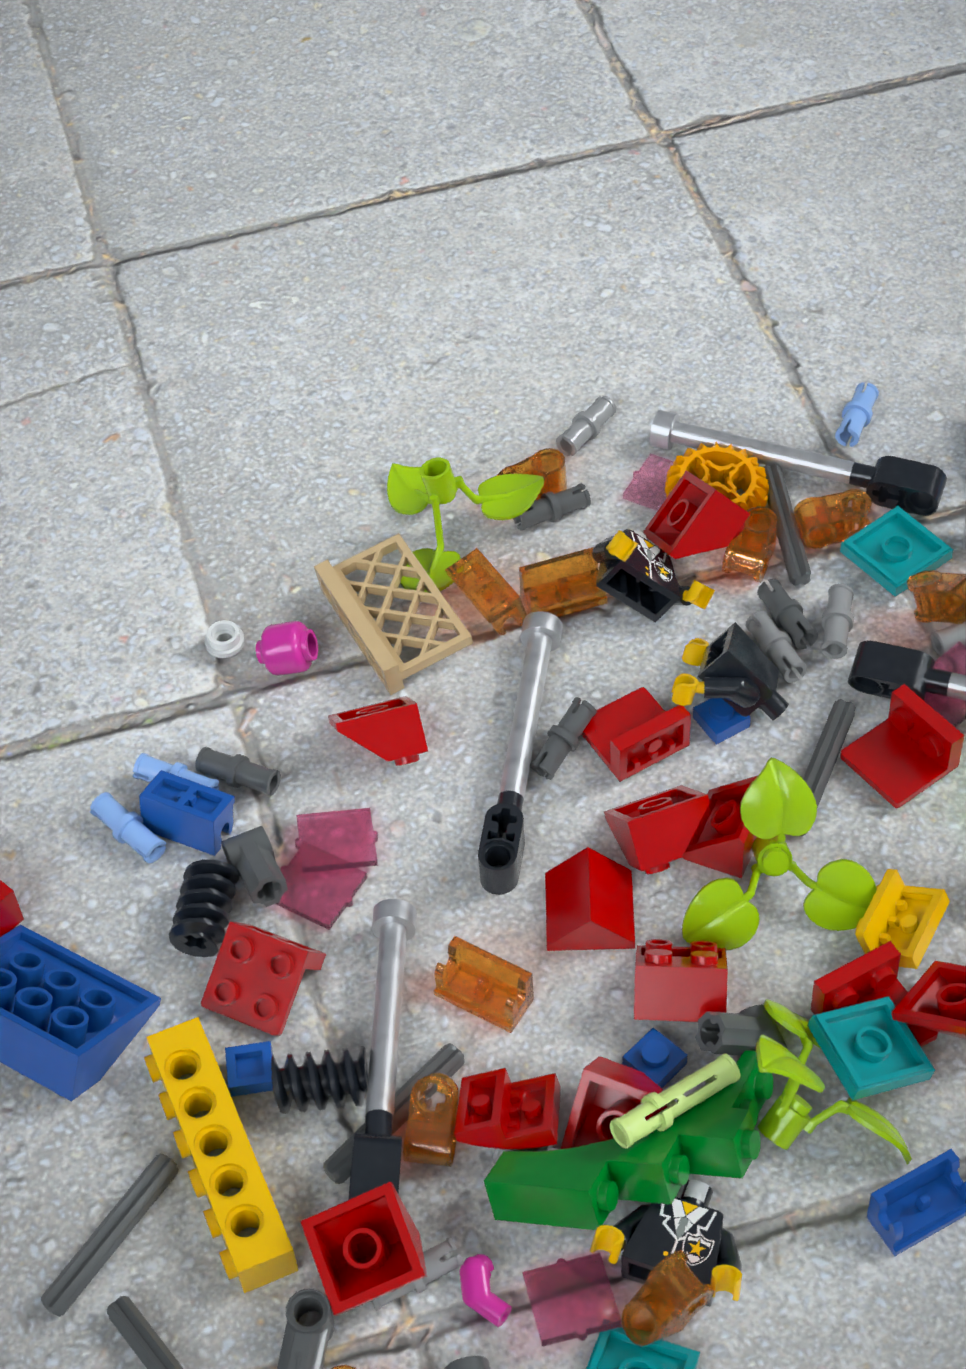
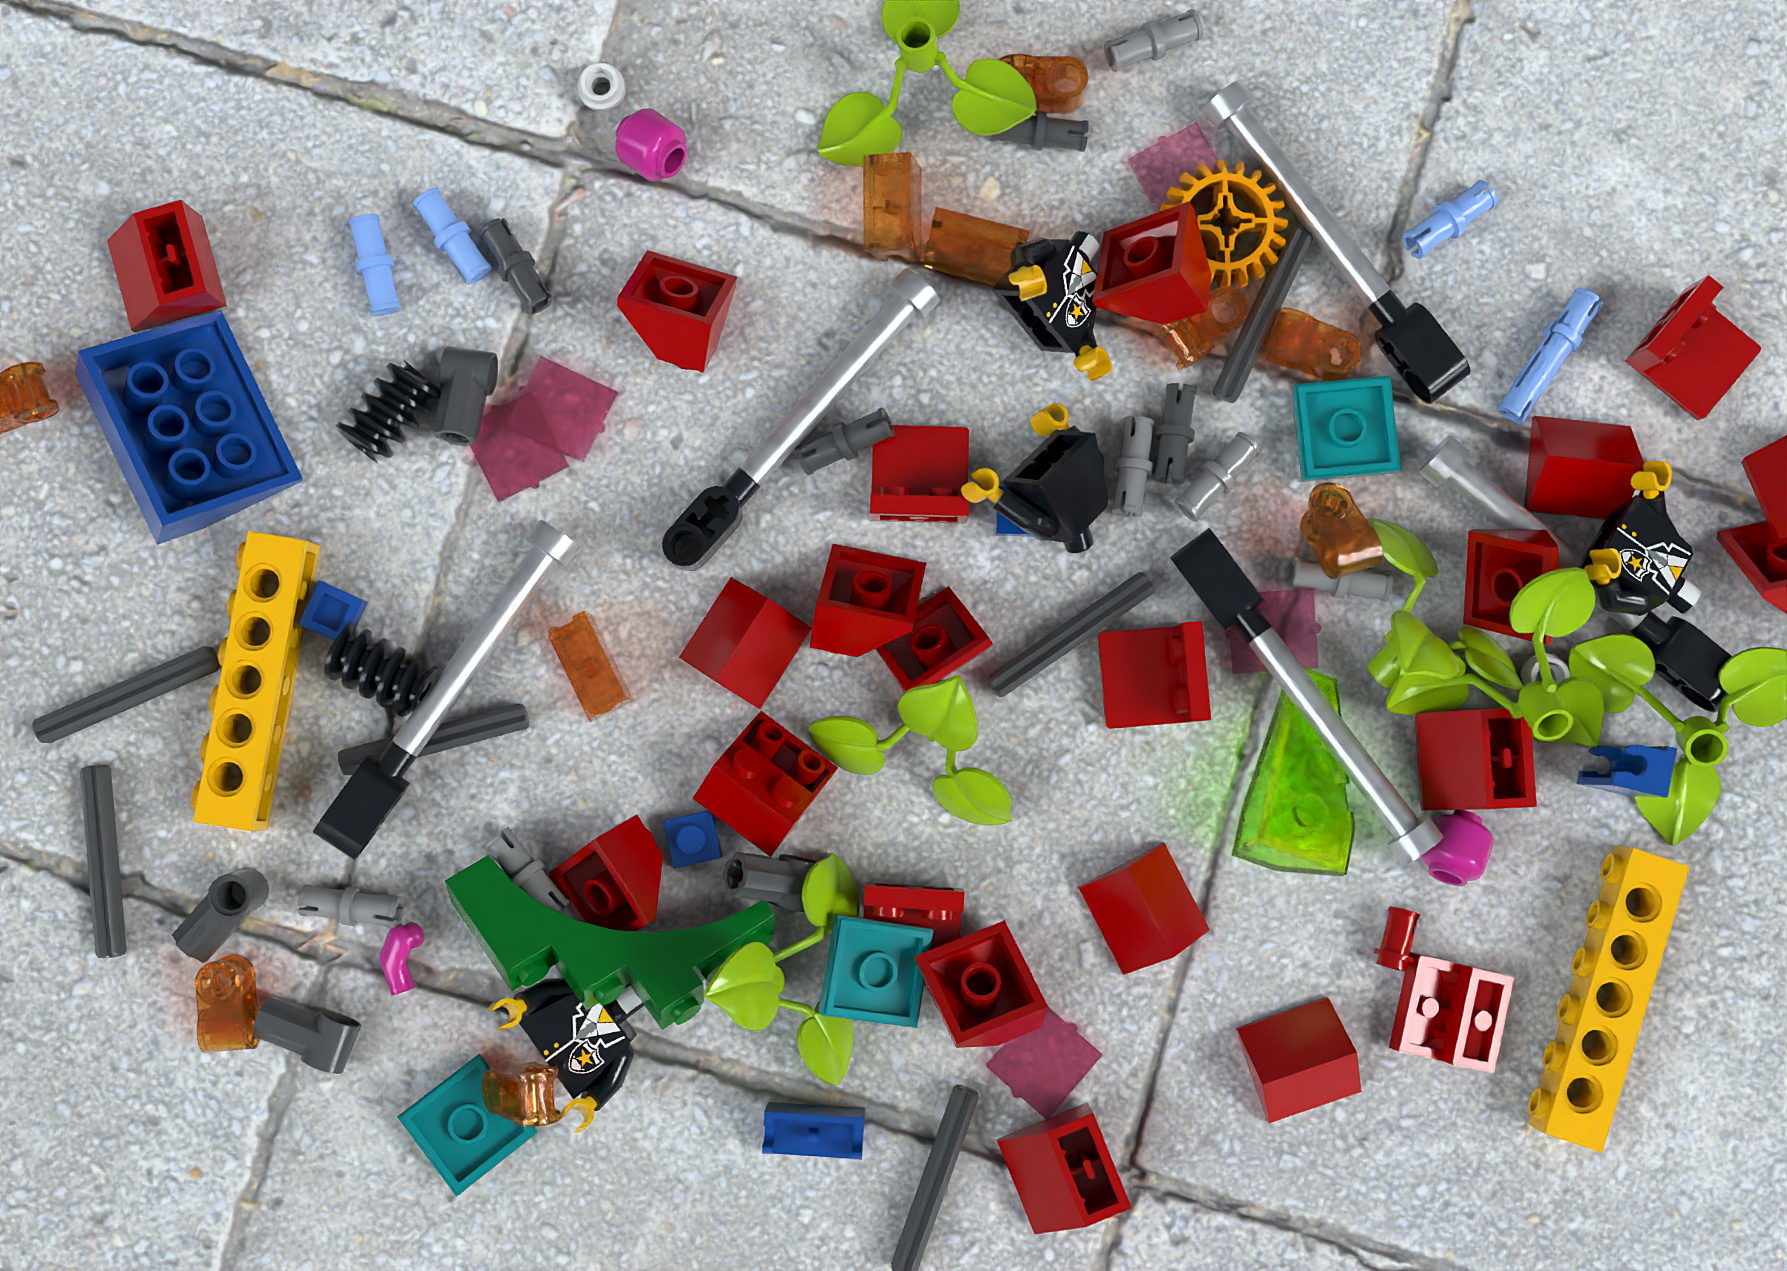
camera: 30 degrees right, 35 degrees up
blue hinge [139,770,235,856] -> none
red bracket [201,921,326,1036] -> none
red slope [300,1182,427,1316] -> none
tan fence [314,533,473,695] -> none
clear orange piece [403,1073,459,1167] -> none
red slope [454,1068,561,1149] -> none
clear pink piece [522,1252,622,1347] -> none
yellowish green pin [610,1054,740,1149] -> none
yellow bracket [855,869,950,969] -> none

